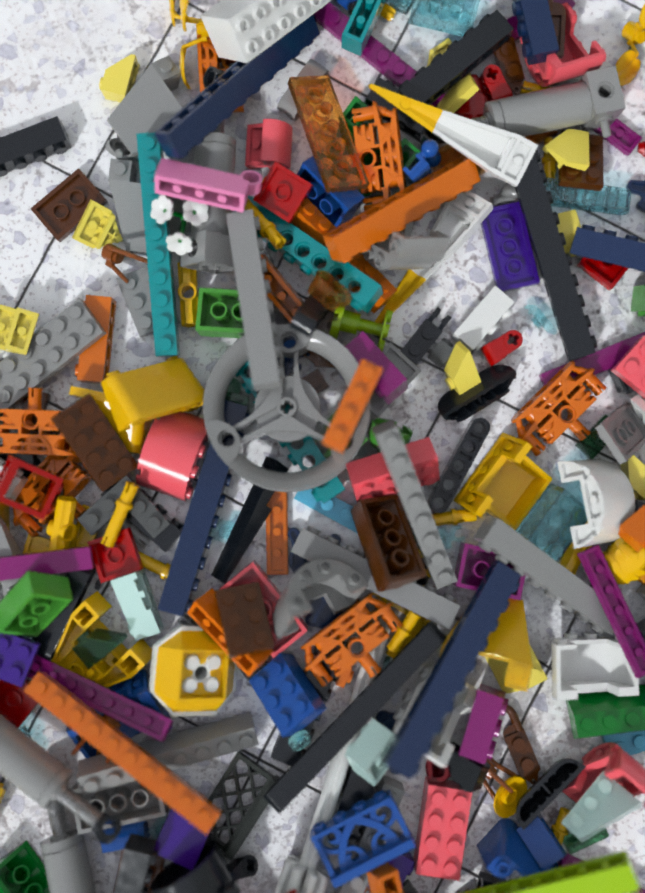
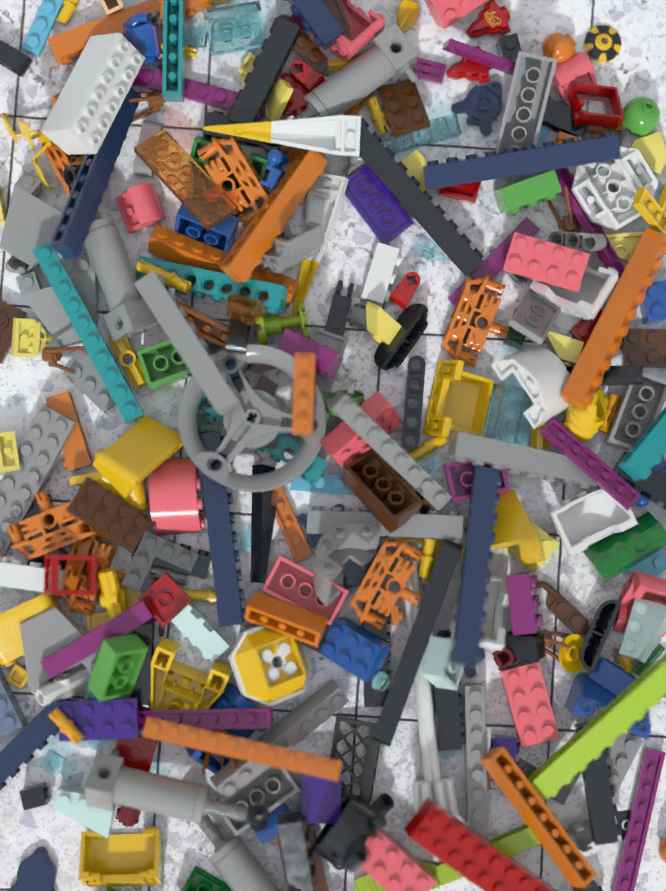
camera: 20 degrees left, 0 degrees up
clear green slope [72,628,128,669] -> none
yellow pin [100,481,140,547] -> none
white plant [151,195,209,255] -> none
bright pink hinge [154,158,262,213] -> none
reddish brown plate [215,582,275,658] -> none
red plate [253,161,313,224] -> none
blue fence [310,790,416,889] -> none
light yellow slope [542,129,590,171] -> none
none -> dark orange plant [129,91,164,122]

